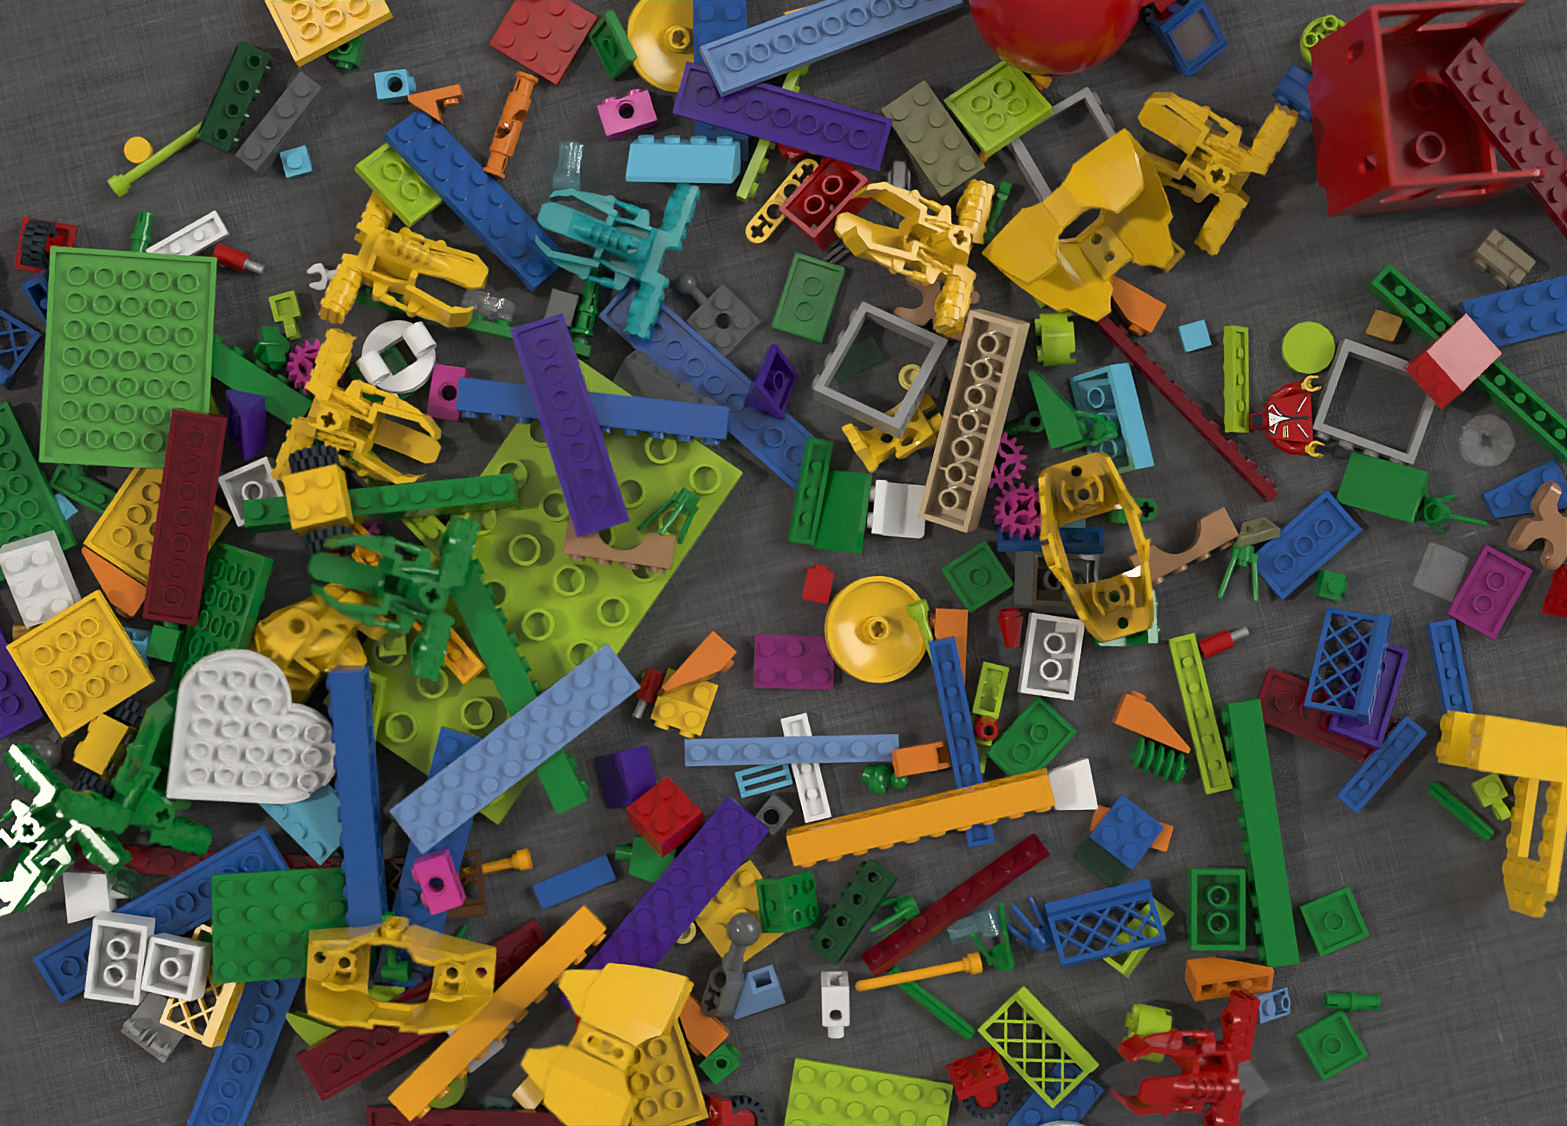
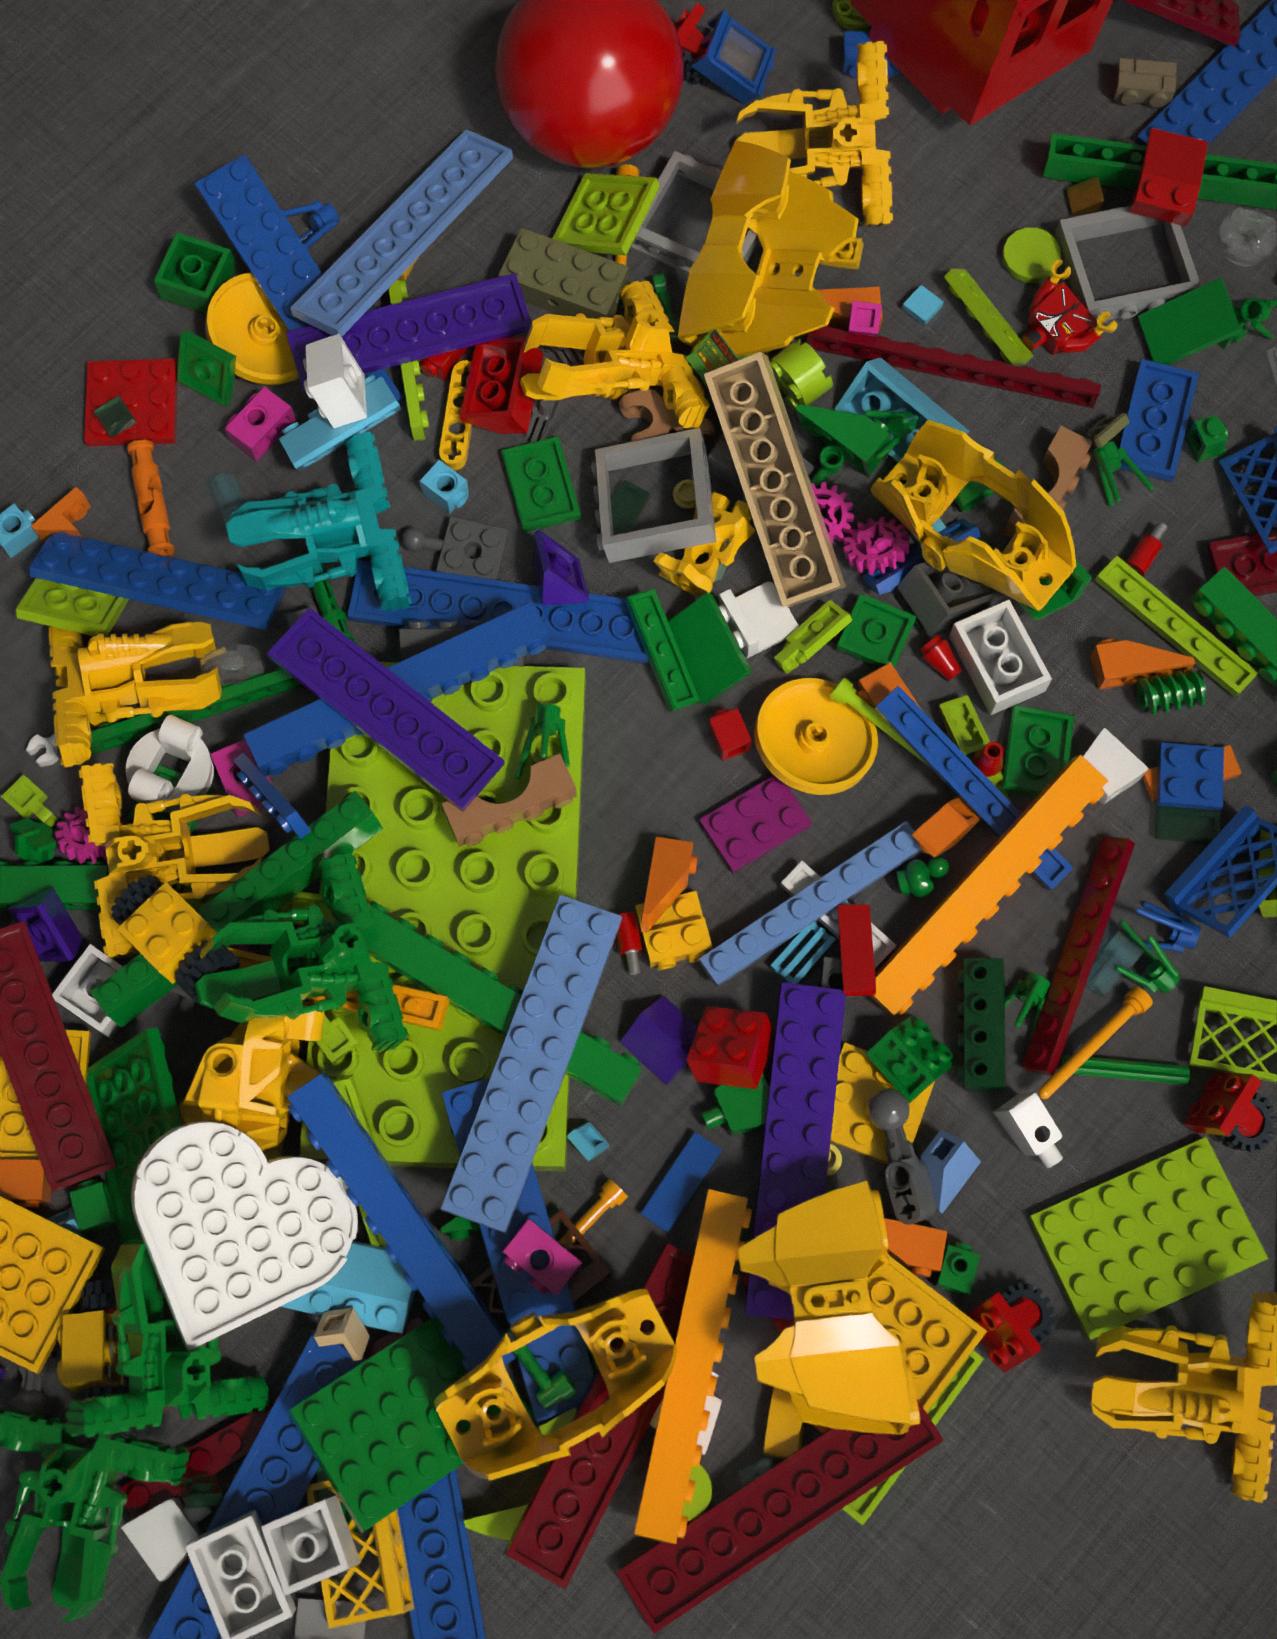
camera: 30 degrees left, 15 degrees down
none -> clear green tile [94,396,137,438]
none -> blue plate [233,753,311,839]
none -> white brick [303,334,367,428]
none -> tan panel [314,1308,370,1361]
none -> medium azure brick [420,460,469,514]
none -> medium azure tile [567,1122,610,1161]
none -> tile [686,329,740,387]
none -> lime hinge [774,600,853,674]
none -> red tile [837,904,876,996]
none -> dark pink plate [848,301,882,336]

